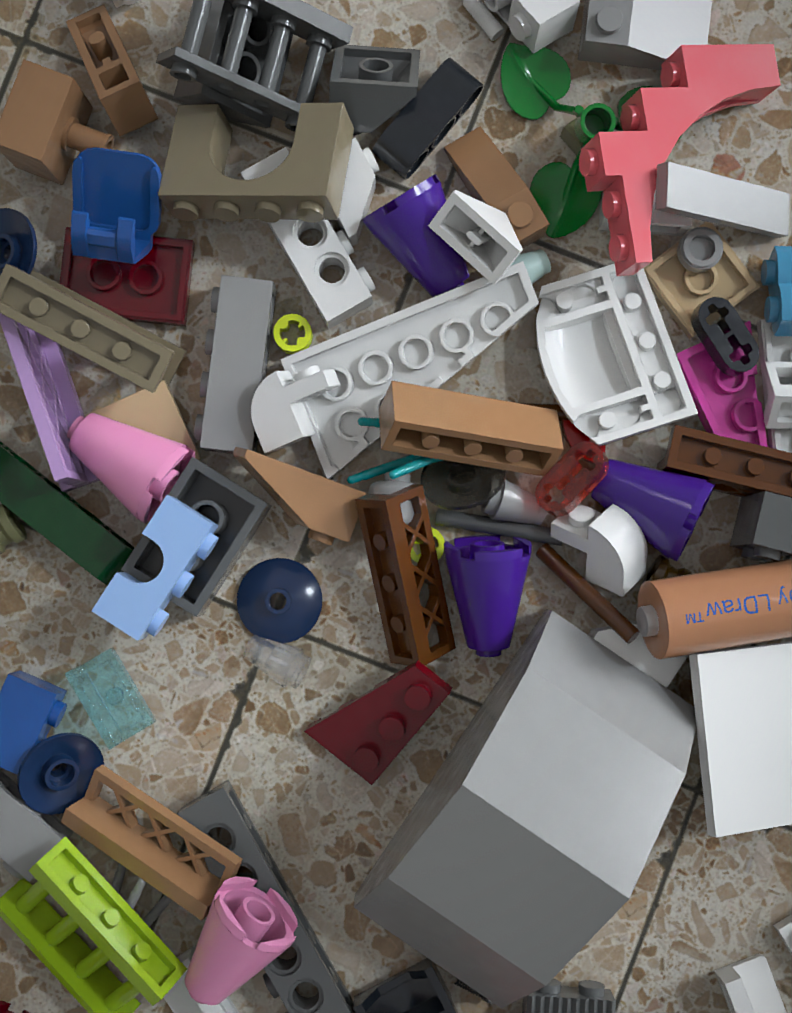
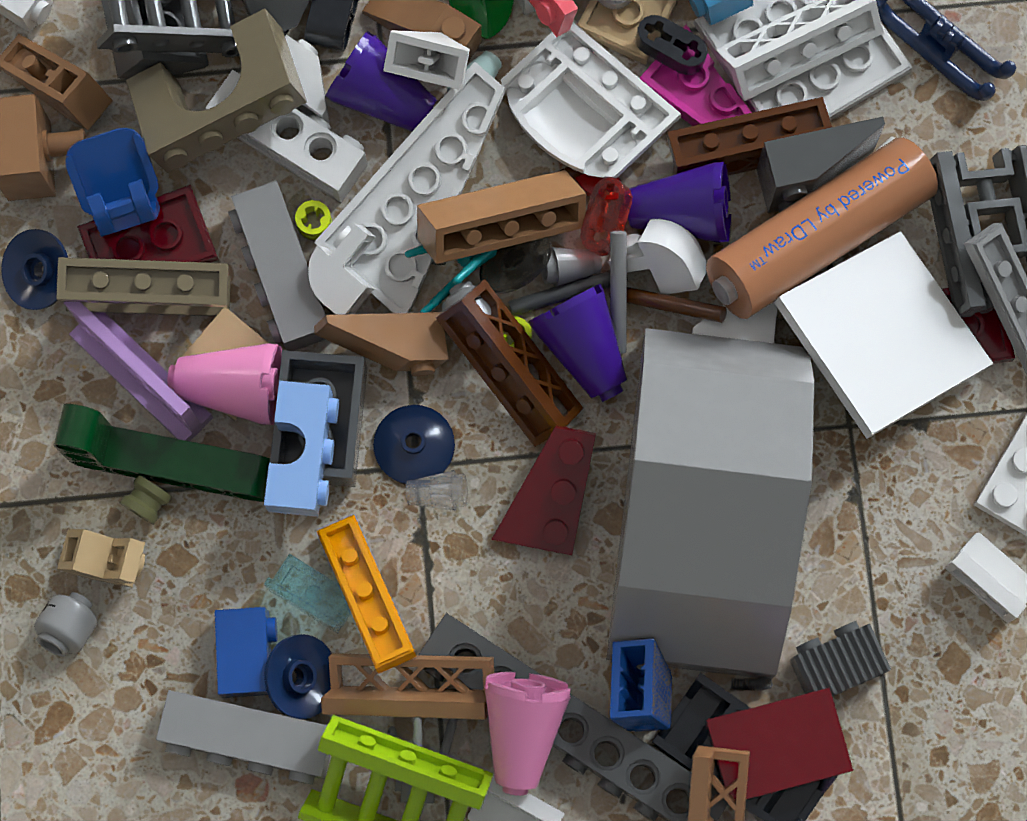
camera: 20 degrees left, 10 degrees down
none -> light orange tile [316,515,417,674]
none -> light grey bar [610,231,627,354]
none -> blue torso [610,639,672,732]

